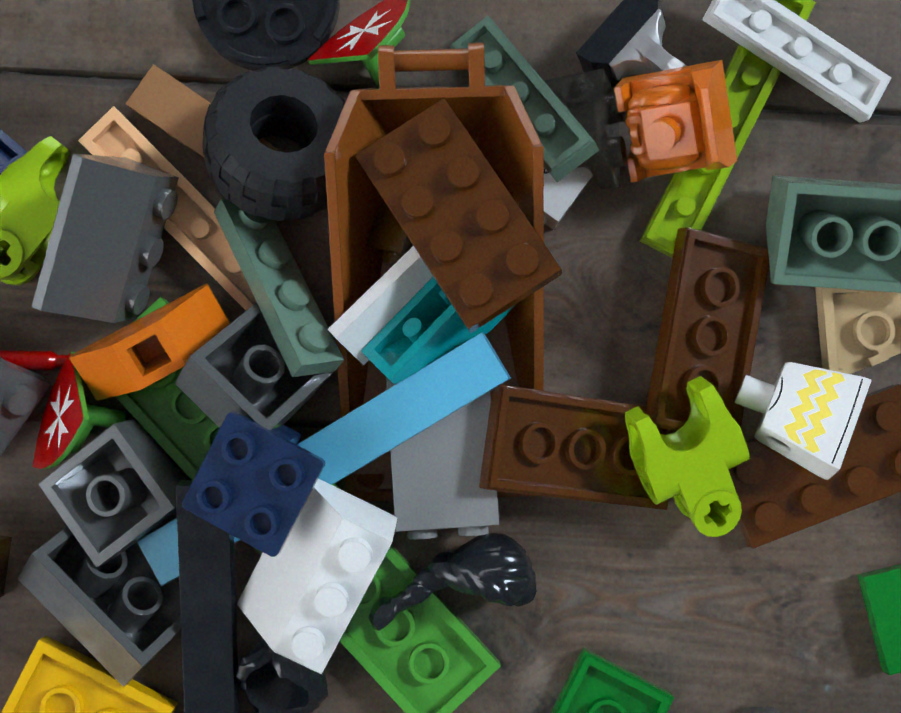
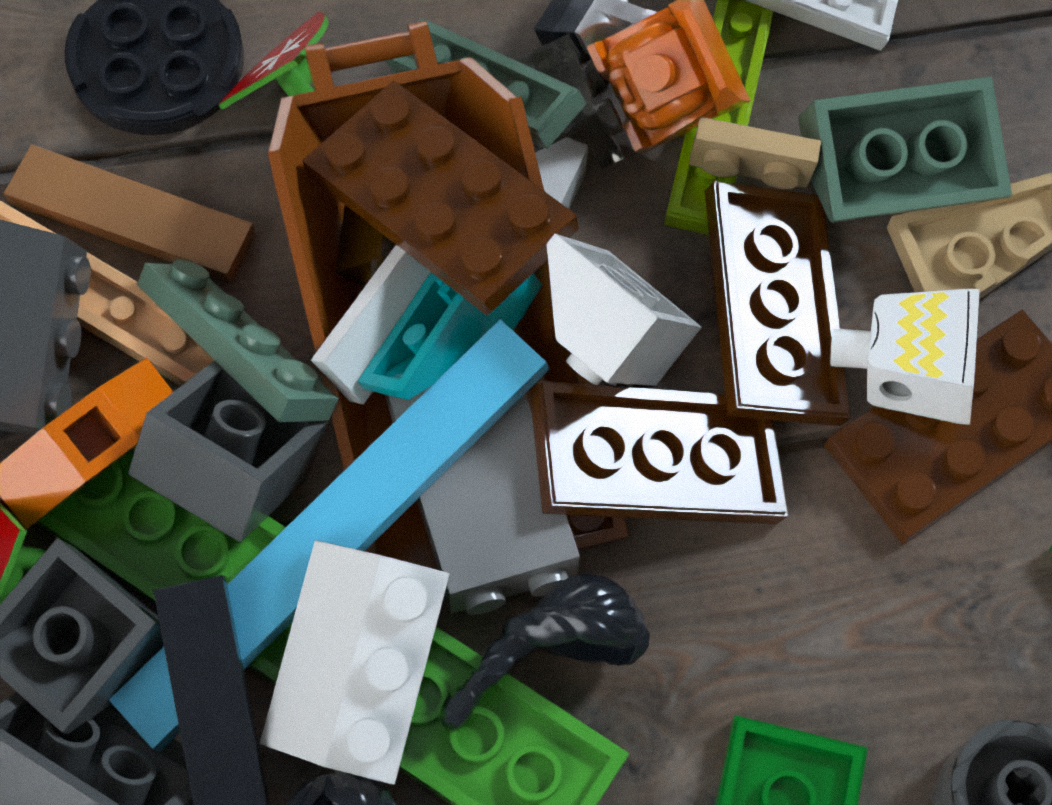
camera: 15 degrees left, 20 degrees down
dark blue bracket [182,412,325,557] -> none
black tyre [203,67,345,221] -> none
lime piece [625,376,749,537] -> none
none -> white slope [547,234,702,387]
none -> tan plate [689,117,821,189]

